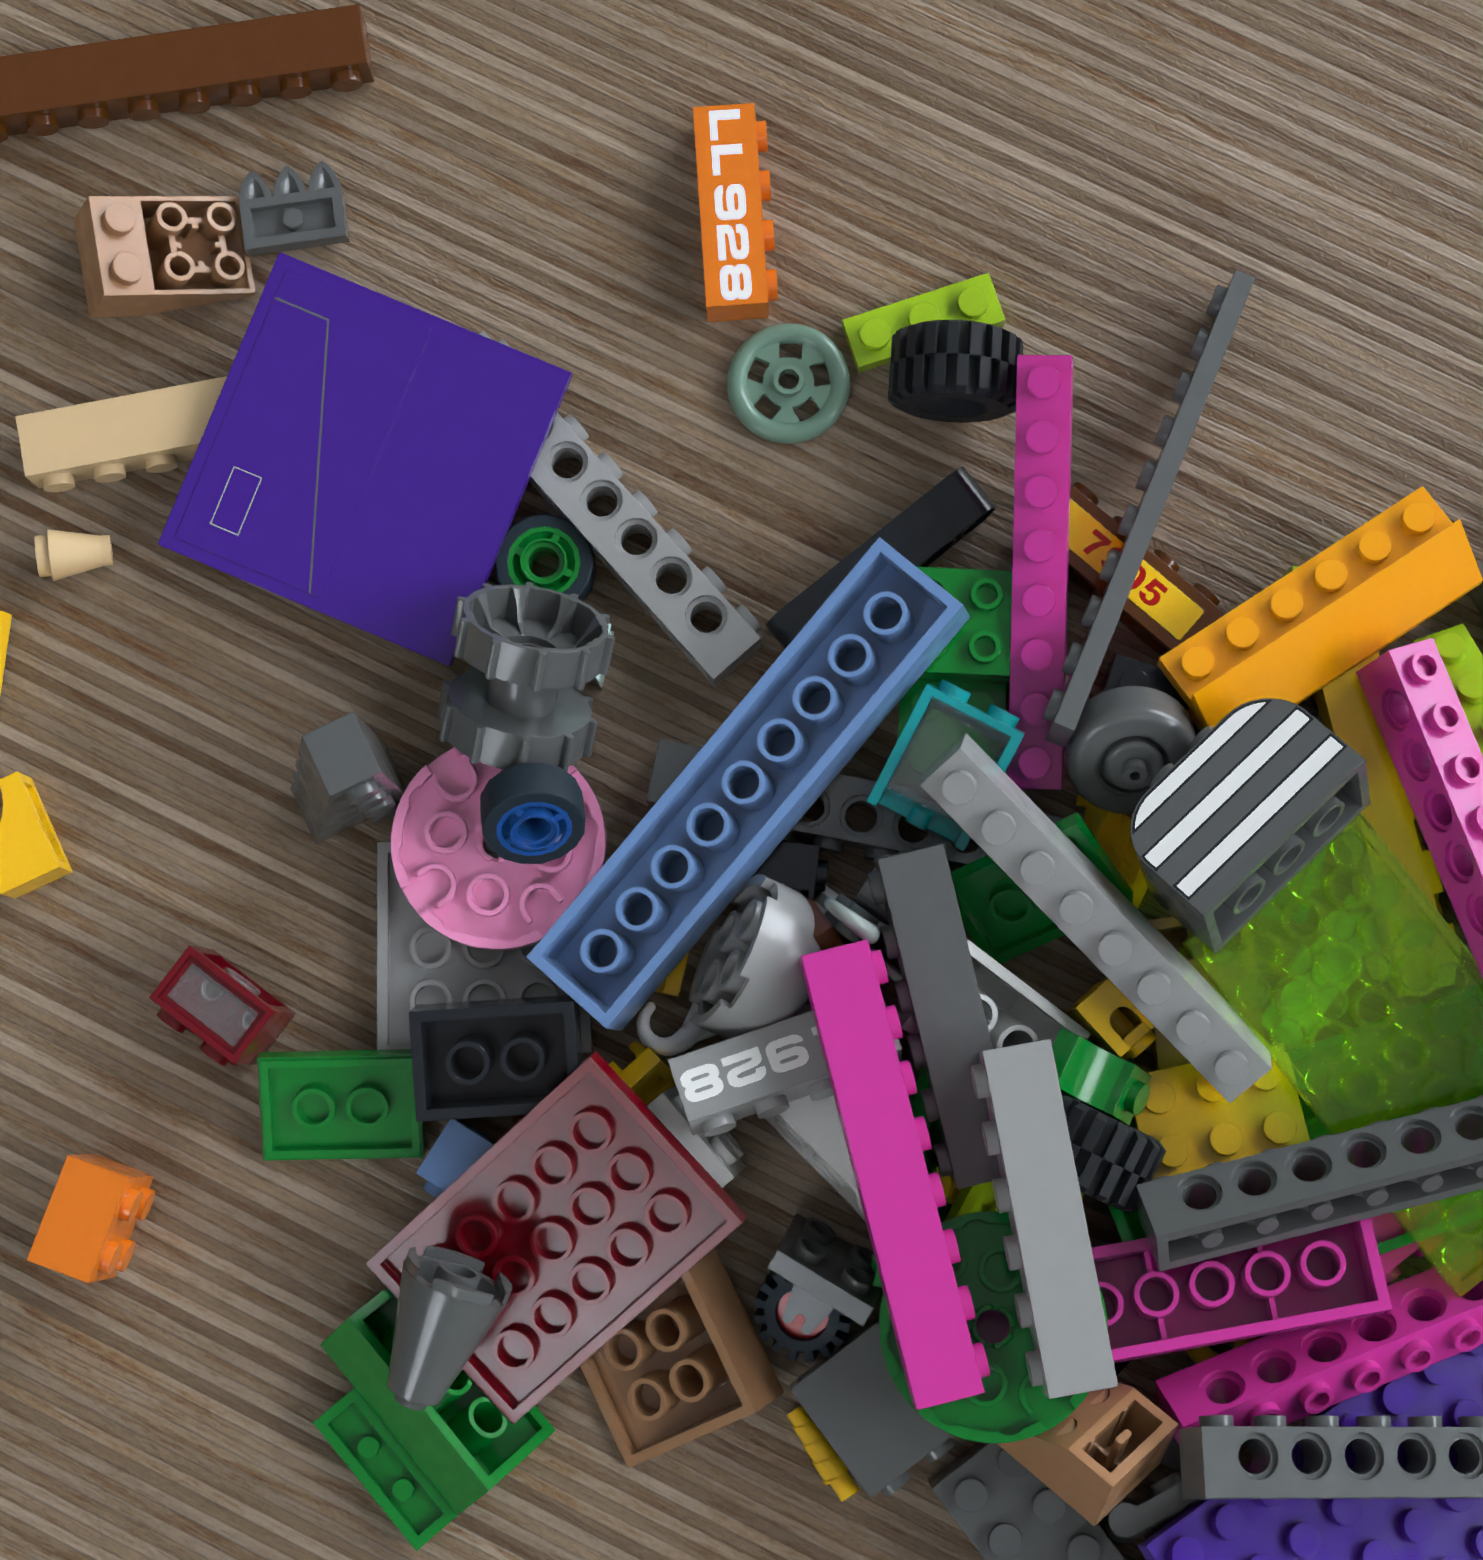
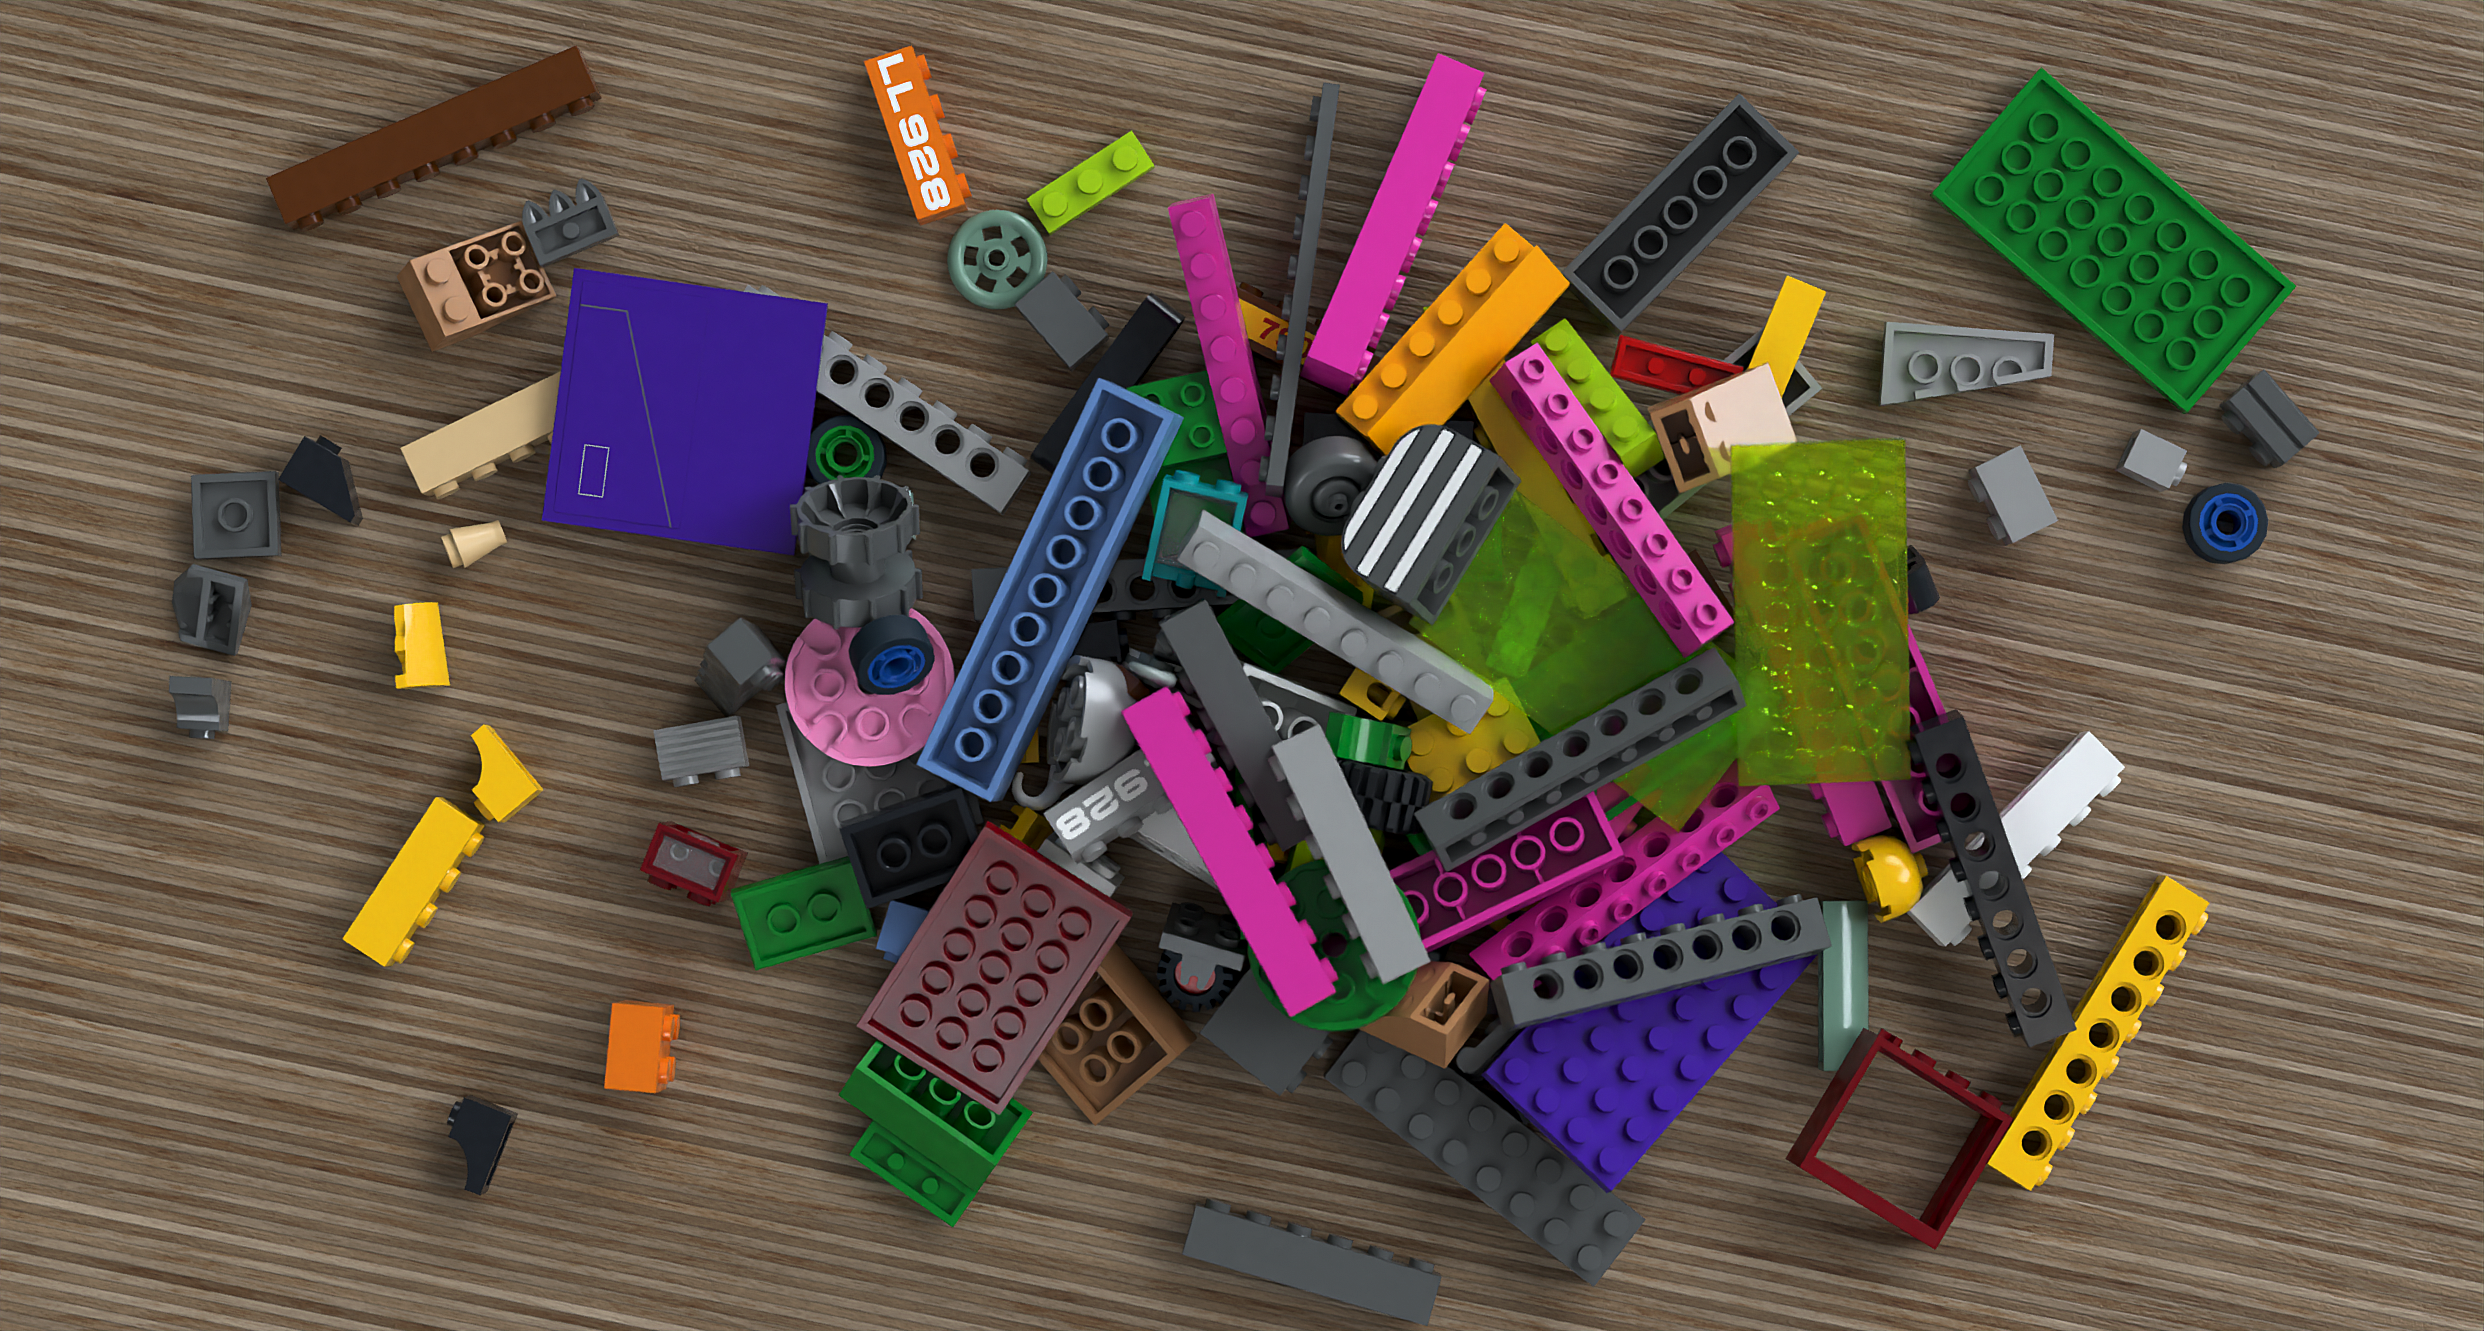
camera: 20 degrees left, 5 degrees up
dark grey cone [387,1246,512,1411] -> none
yellow animal [786,1405,860,1502] -> none
black tyre [888,320,1023,423] -> none
none -> light grey brick [654,716,749,787]
none -> dark grey brick [1015,271,1109,372]
none -> dark pink brick [1300,53,1487,396]

